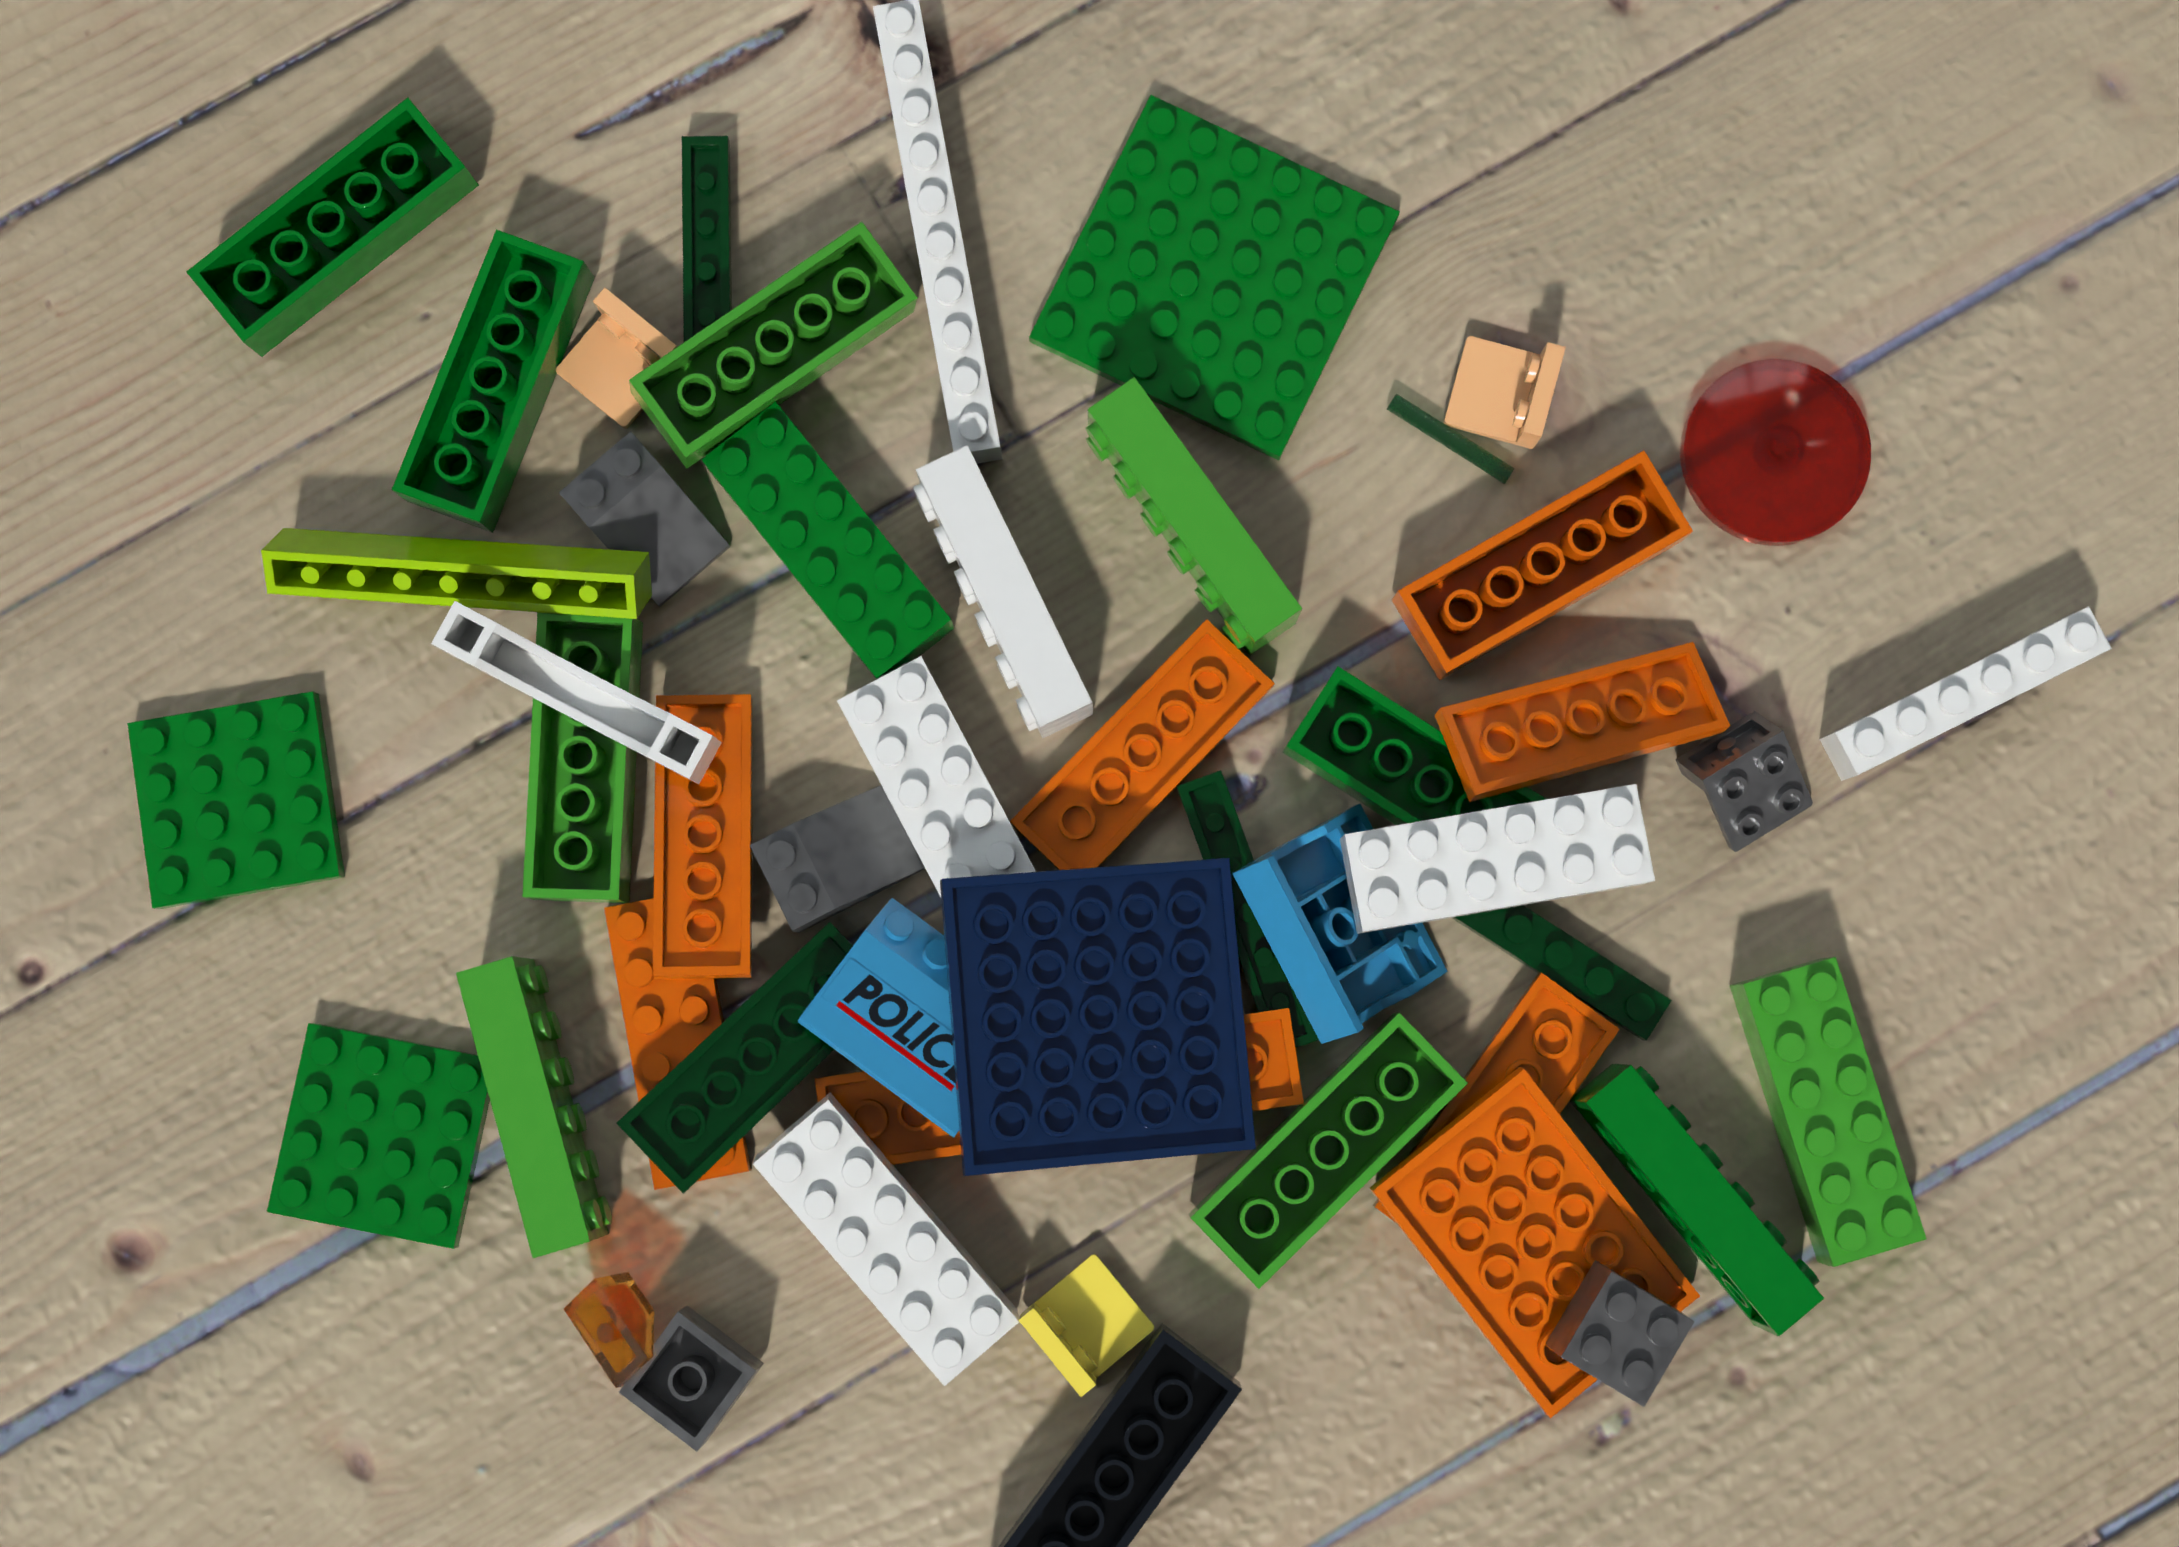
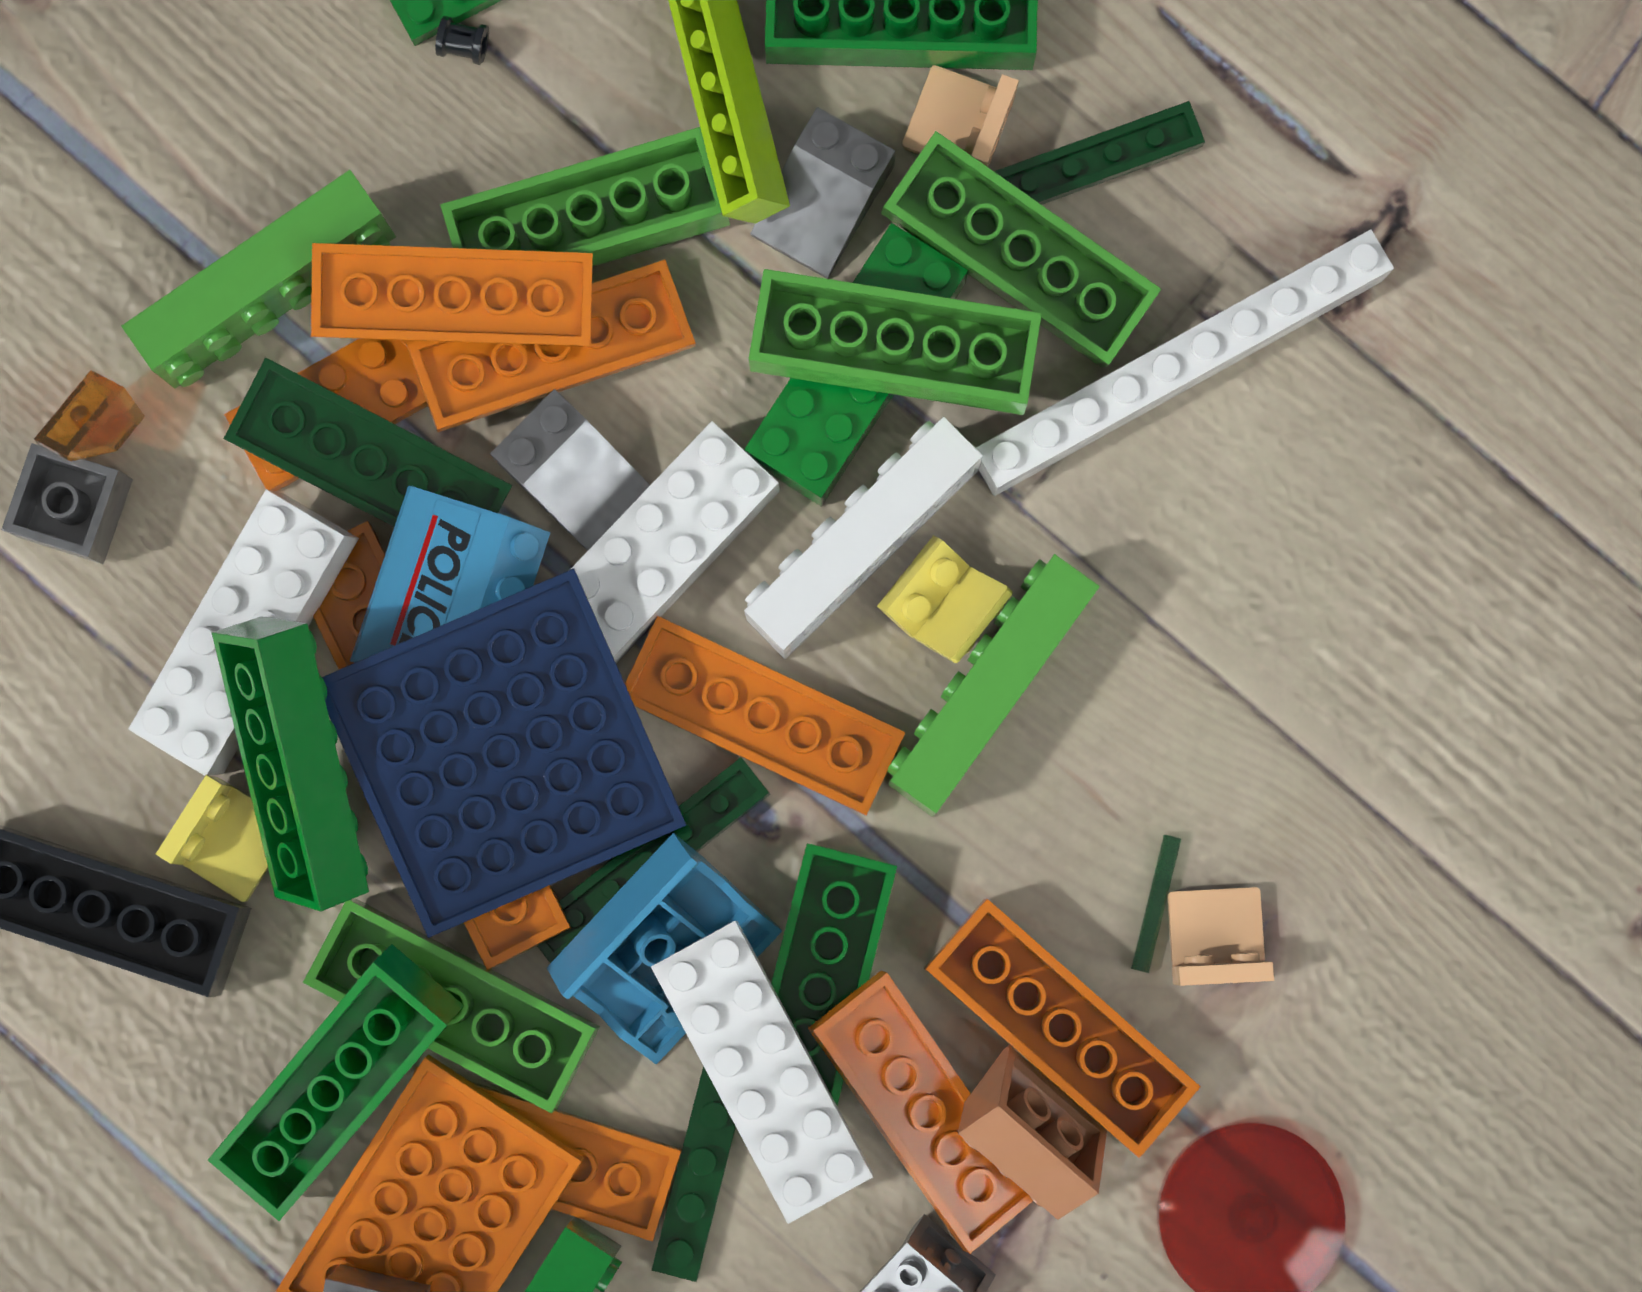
camera: 70 degrees right, 0 degrees up
green plate [267,1023,490,1249] -> none
white arch [431,601,722,784] -> none
green plate [1029,95,1400,461] -> none
none -> green brick [207,944,464,1221]
none -> green brick [211,616,369,912]
none -> orange plate [311,243,593,346]
none -> black bush [435,16,489,65]
none -> bright green brick [748,269,1042,415]
none -> light yellow bracket [877,535,1013,663]
none -> nougat slope [958,1045,1107,1220]

